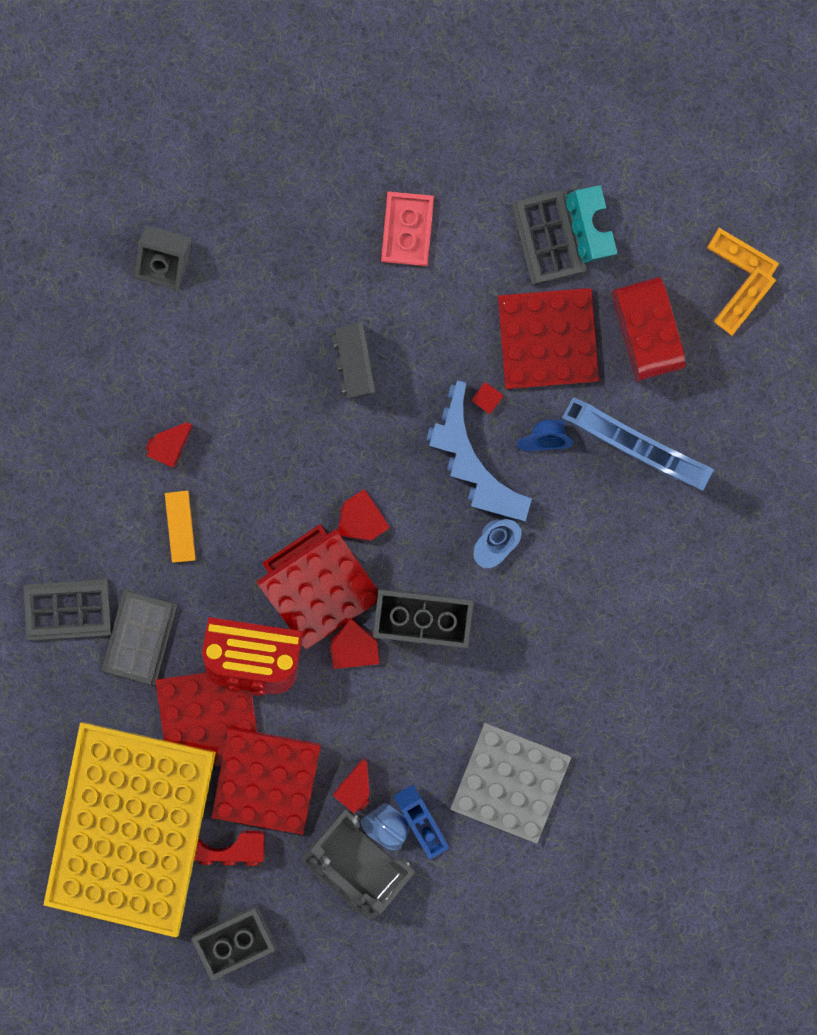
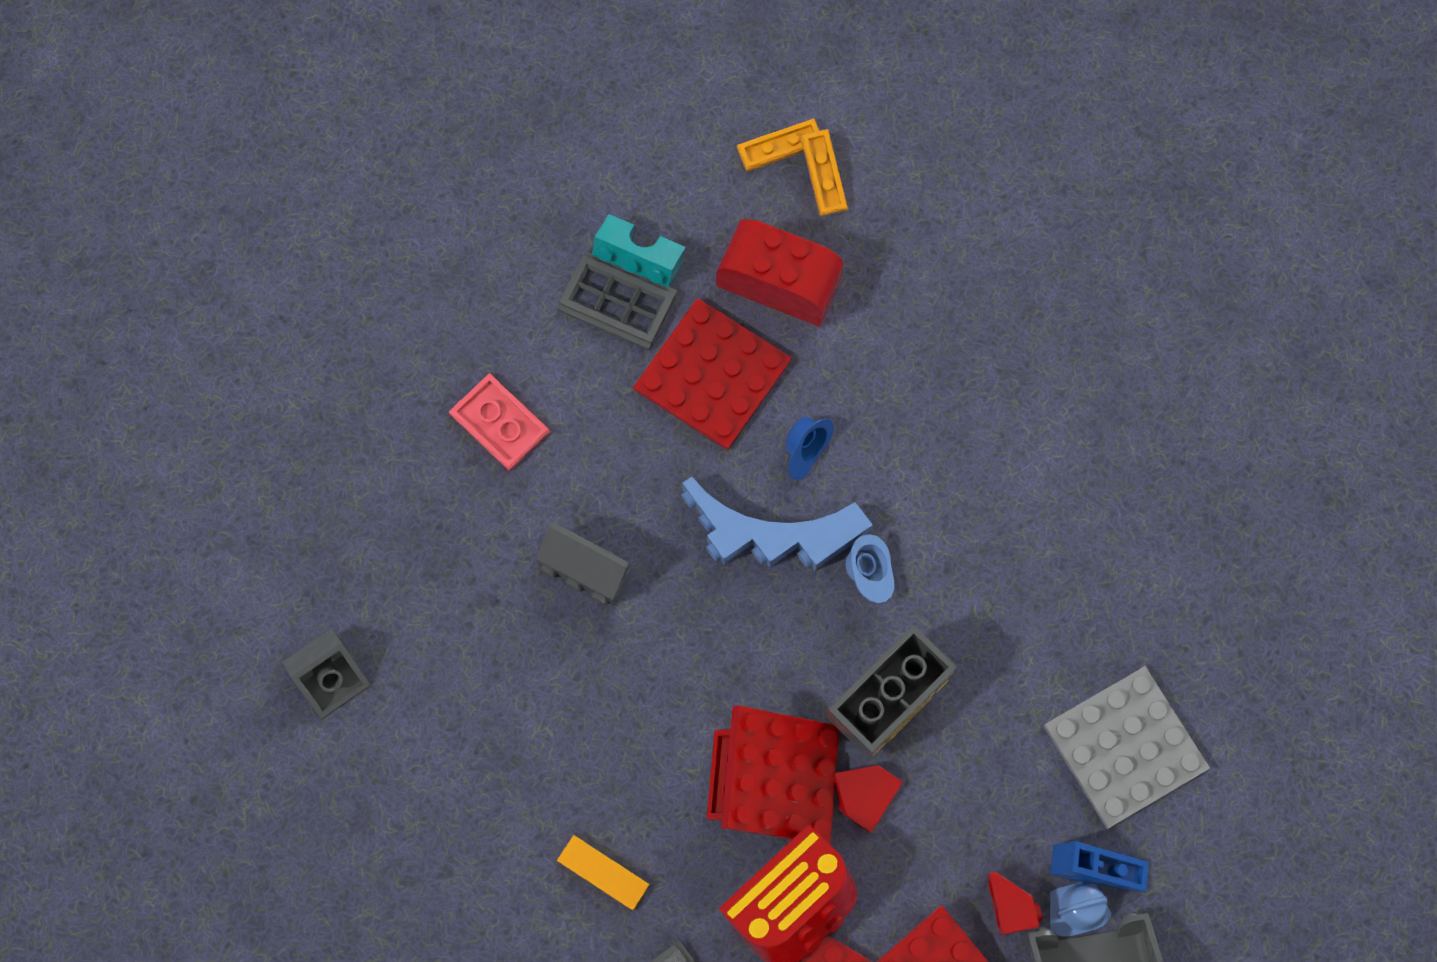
camera: 50 degrees left, 15 degrees down
red slope [145,422,193,467] -> none
red slope [337,489,390,542] -> none
red tile [471,382,504,415] -> none
medium blue arch [562,397,714,491] -> none

